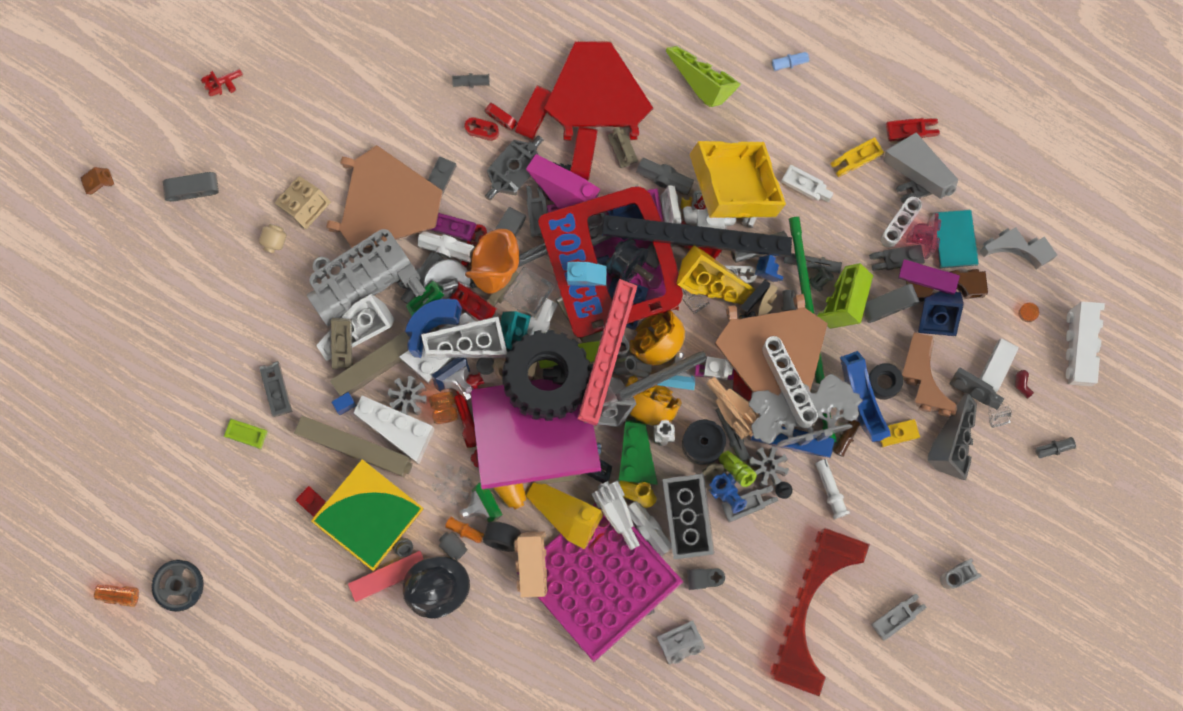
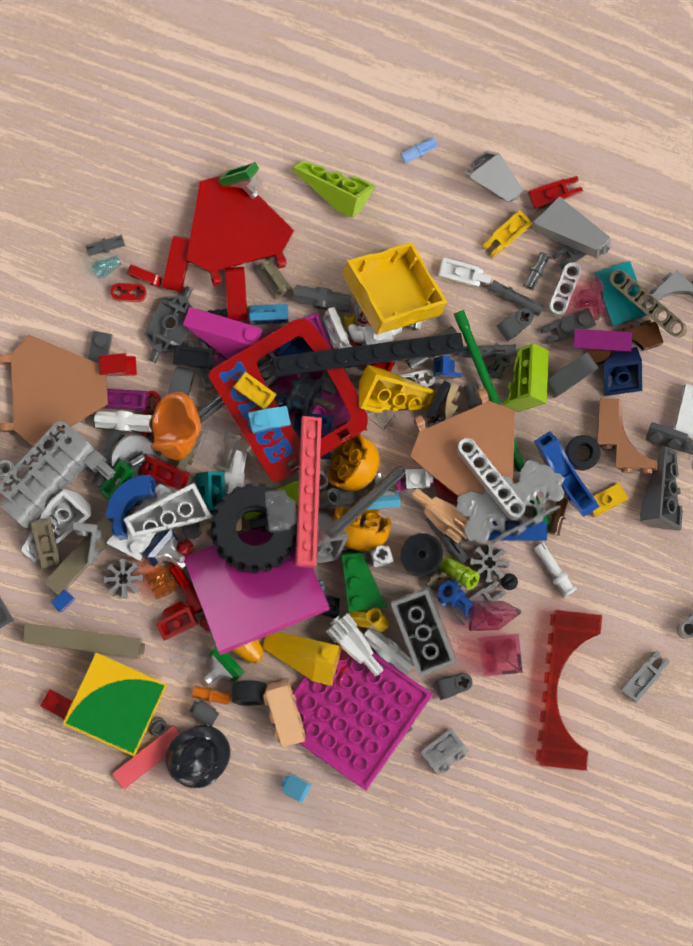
camera: 15 degrees left, 5 degrees up
white wedge [354,396,435,464] -> none
none -> light grey bracket [72,522,101,566]
none -> clear light blue cone [92,255,121,279]
none -> red slope [98,353,137,376]
none -> red slope [155,601,199,641]
none -> black tile [173,345,214,369]
none -> green piece [219,162,262,198]
none -> yellow plate [234,372,276,409]
none -> dark azure bracket [249,304,289,325]
none -> clear slope [265,490,297,532]
none -> medium azure slope [280,773,312,803]
none -> light grey slope [464,150,523,201]
none -> clear pink slope [468,601,521,631]
none -> clear pink slope [478,634,523,677]
none -> dark grey pin [488,280,544,317]
none -> dark grey piece [497,308,533,342]
none -> dark grey pin [523,252,551,291]
none -> dark tan beam [610,270,687,338]

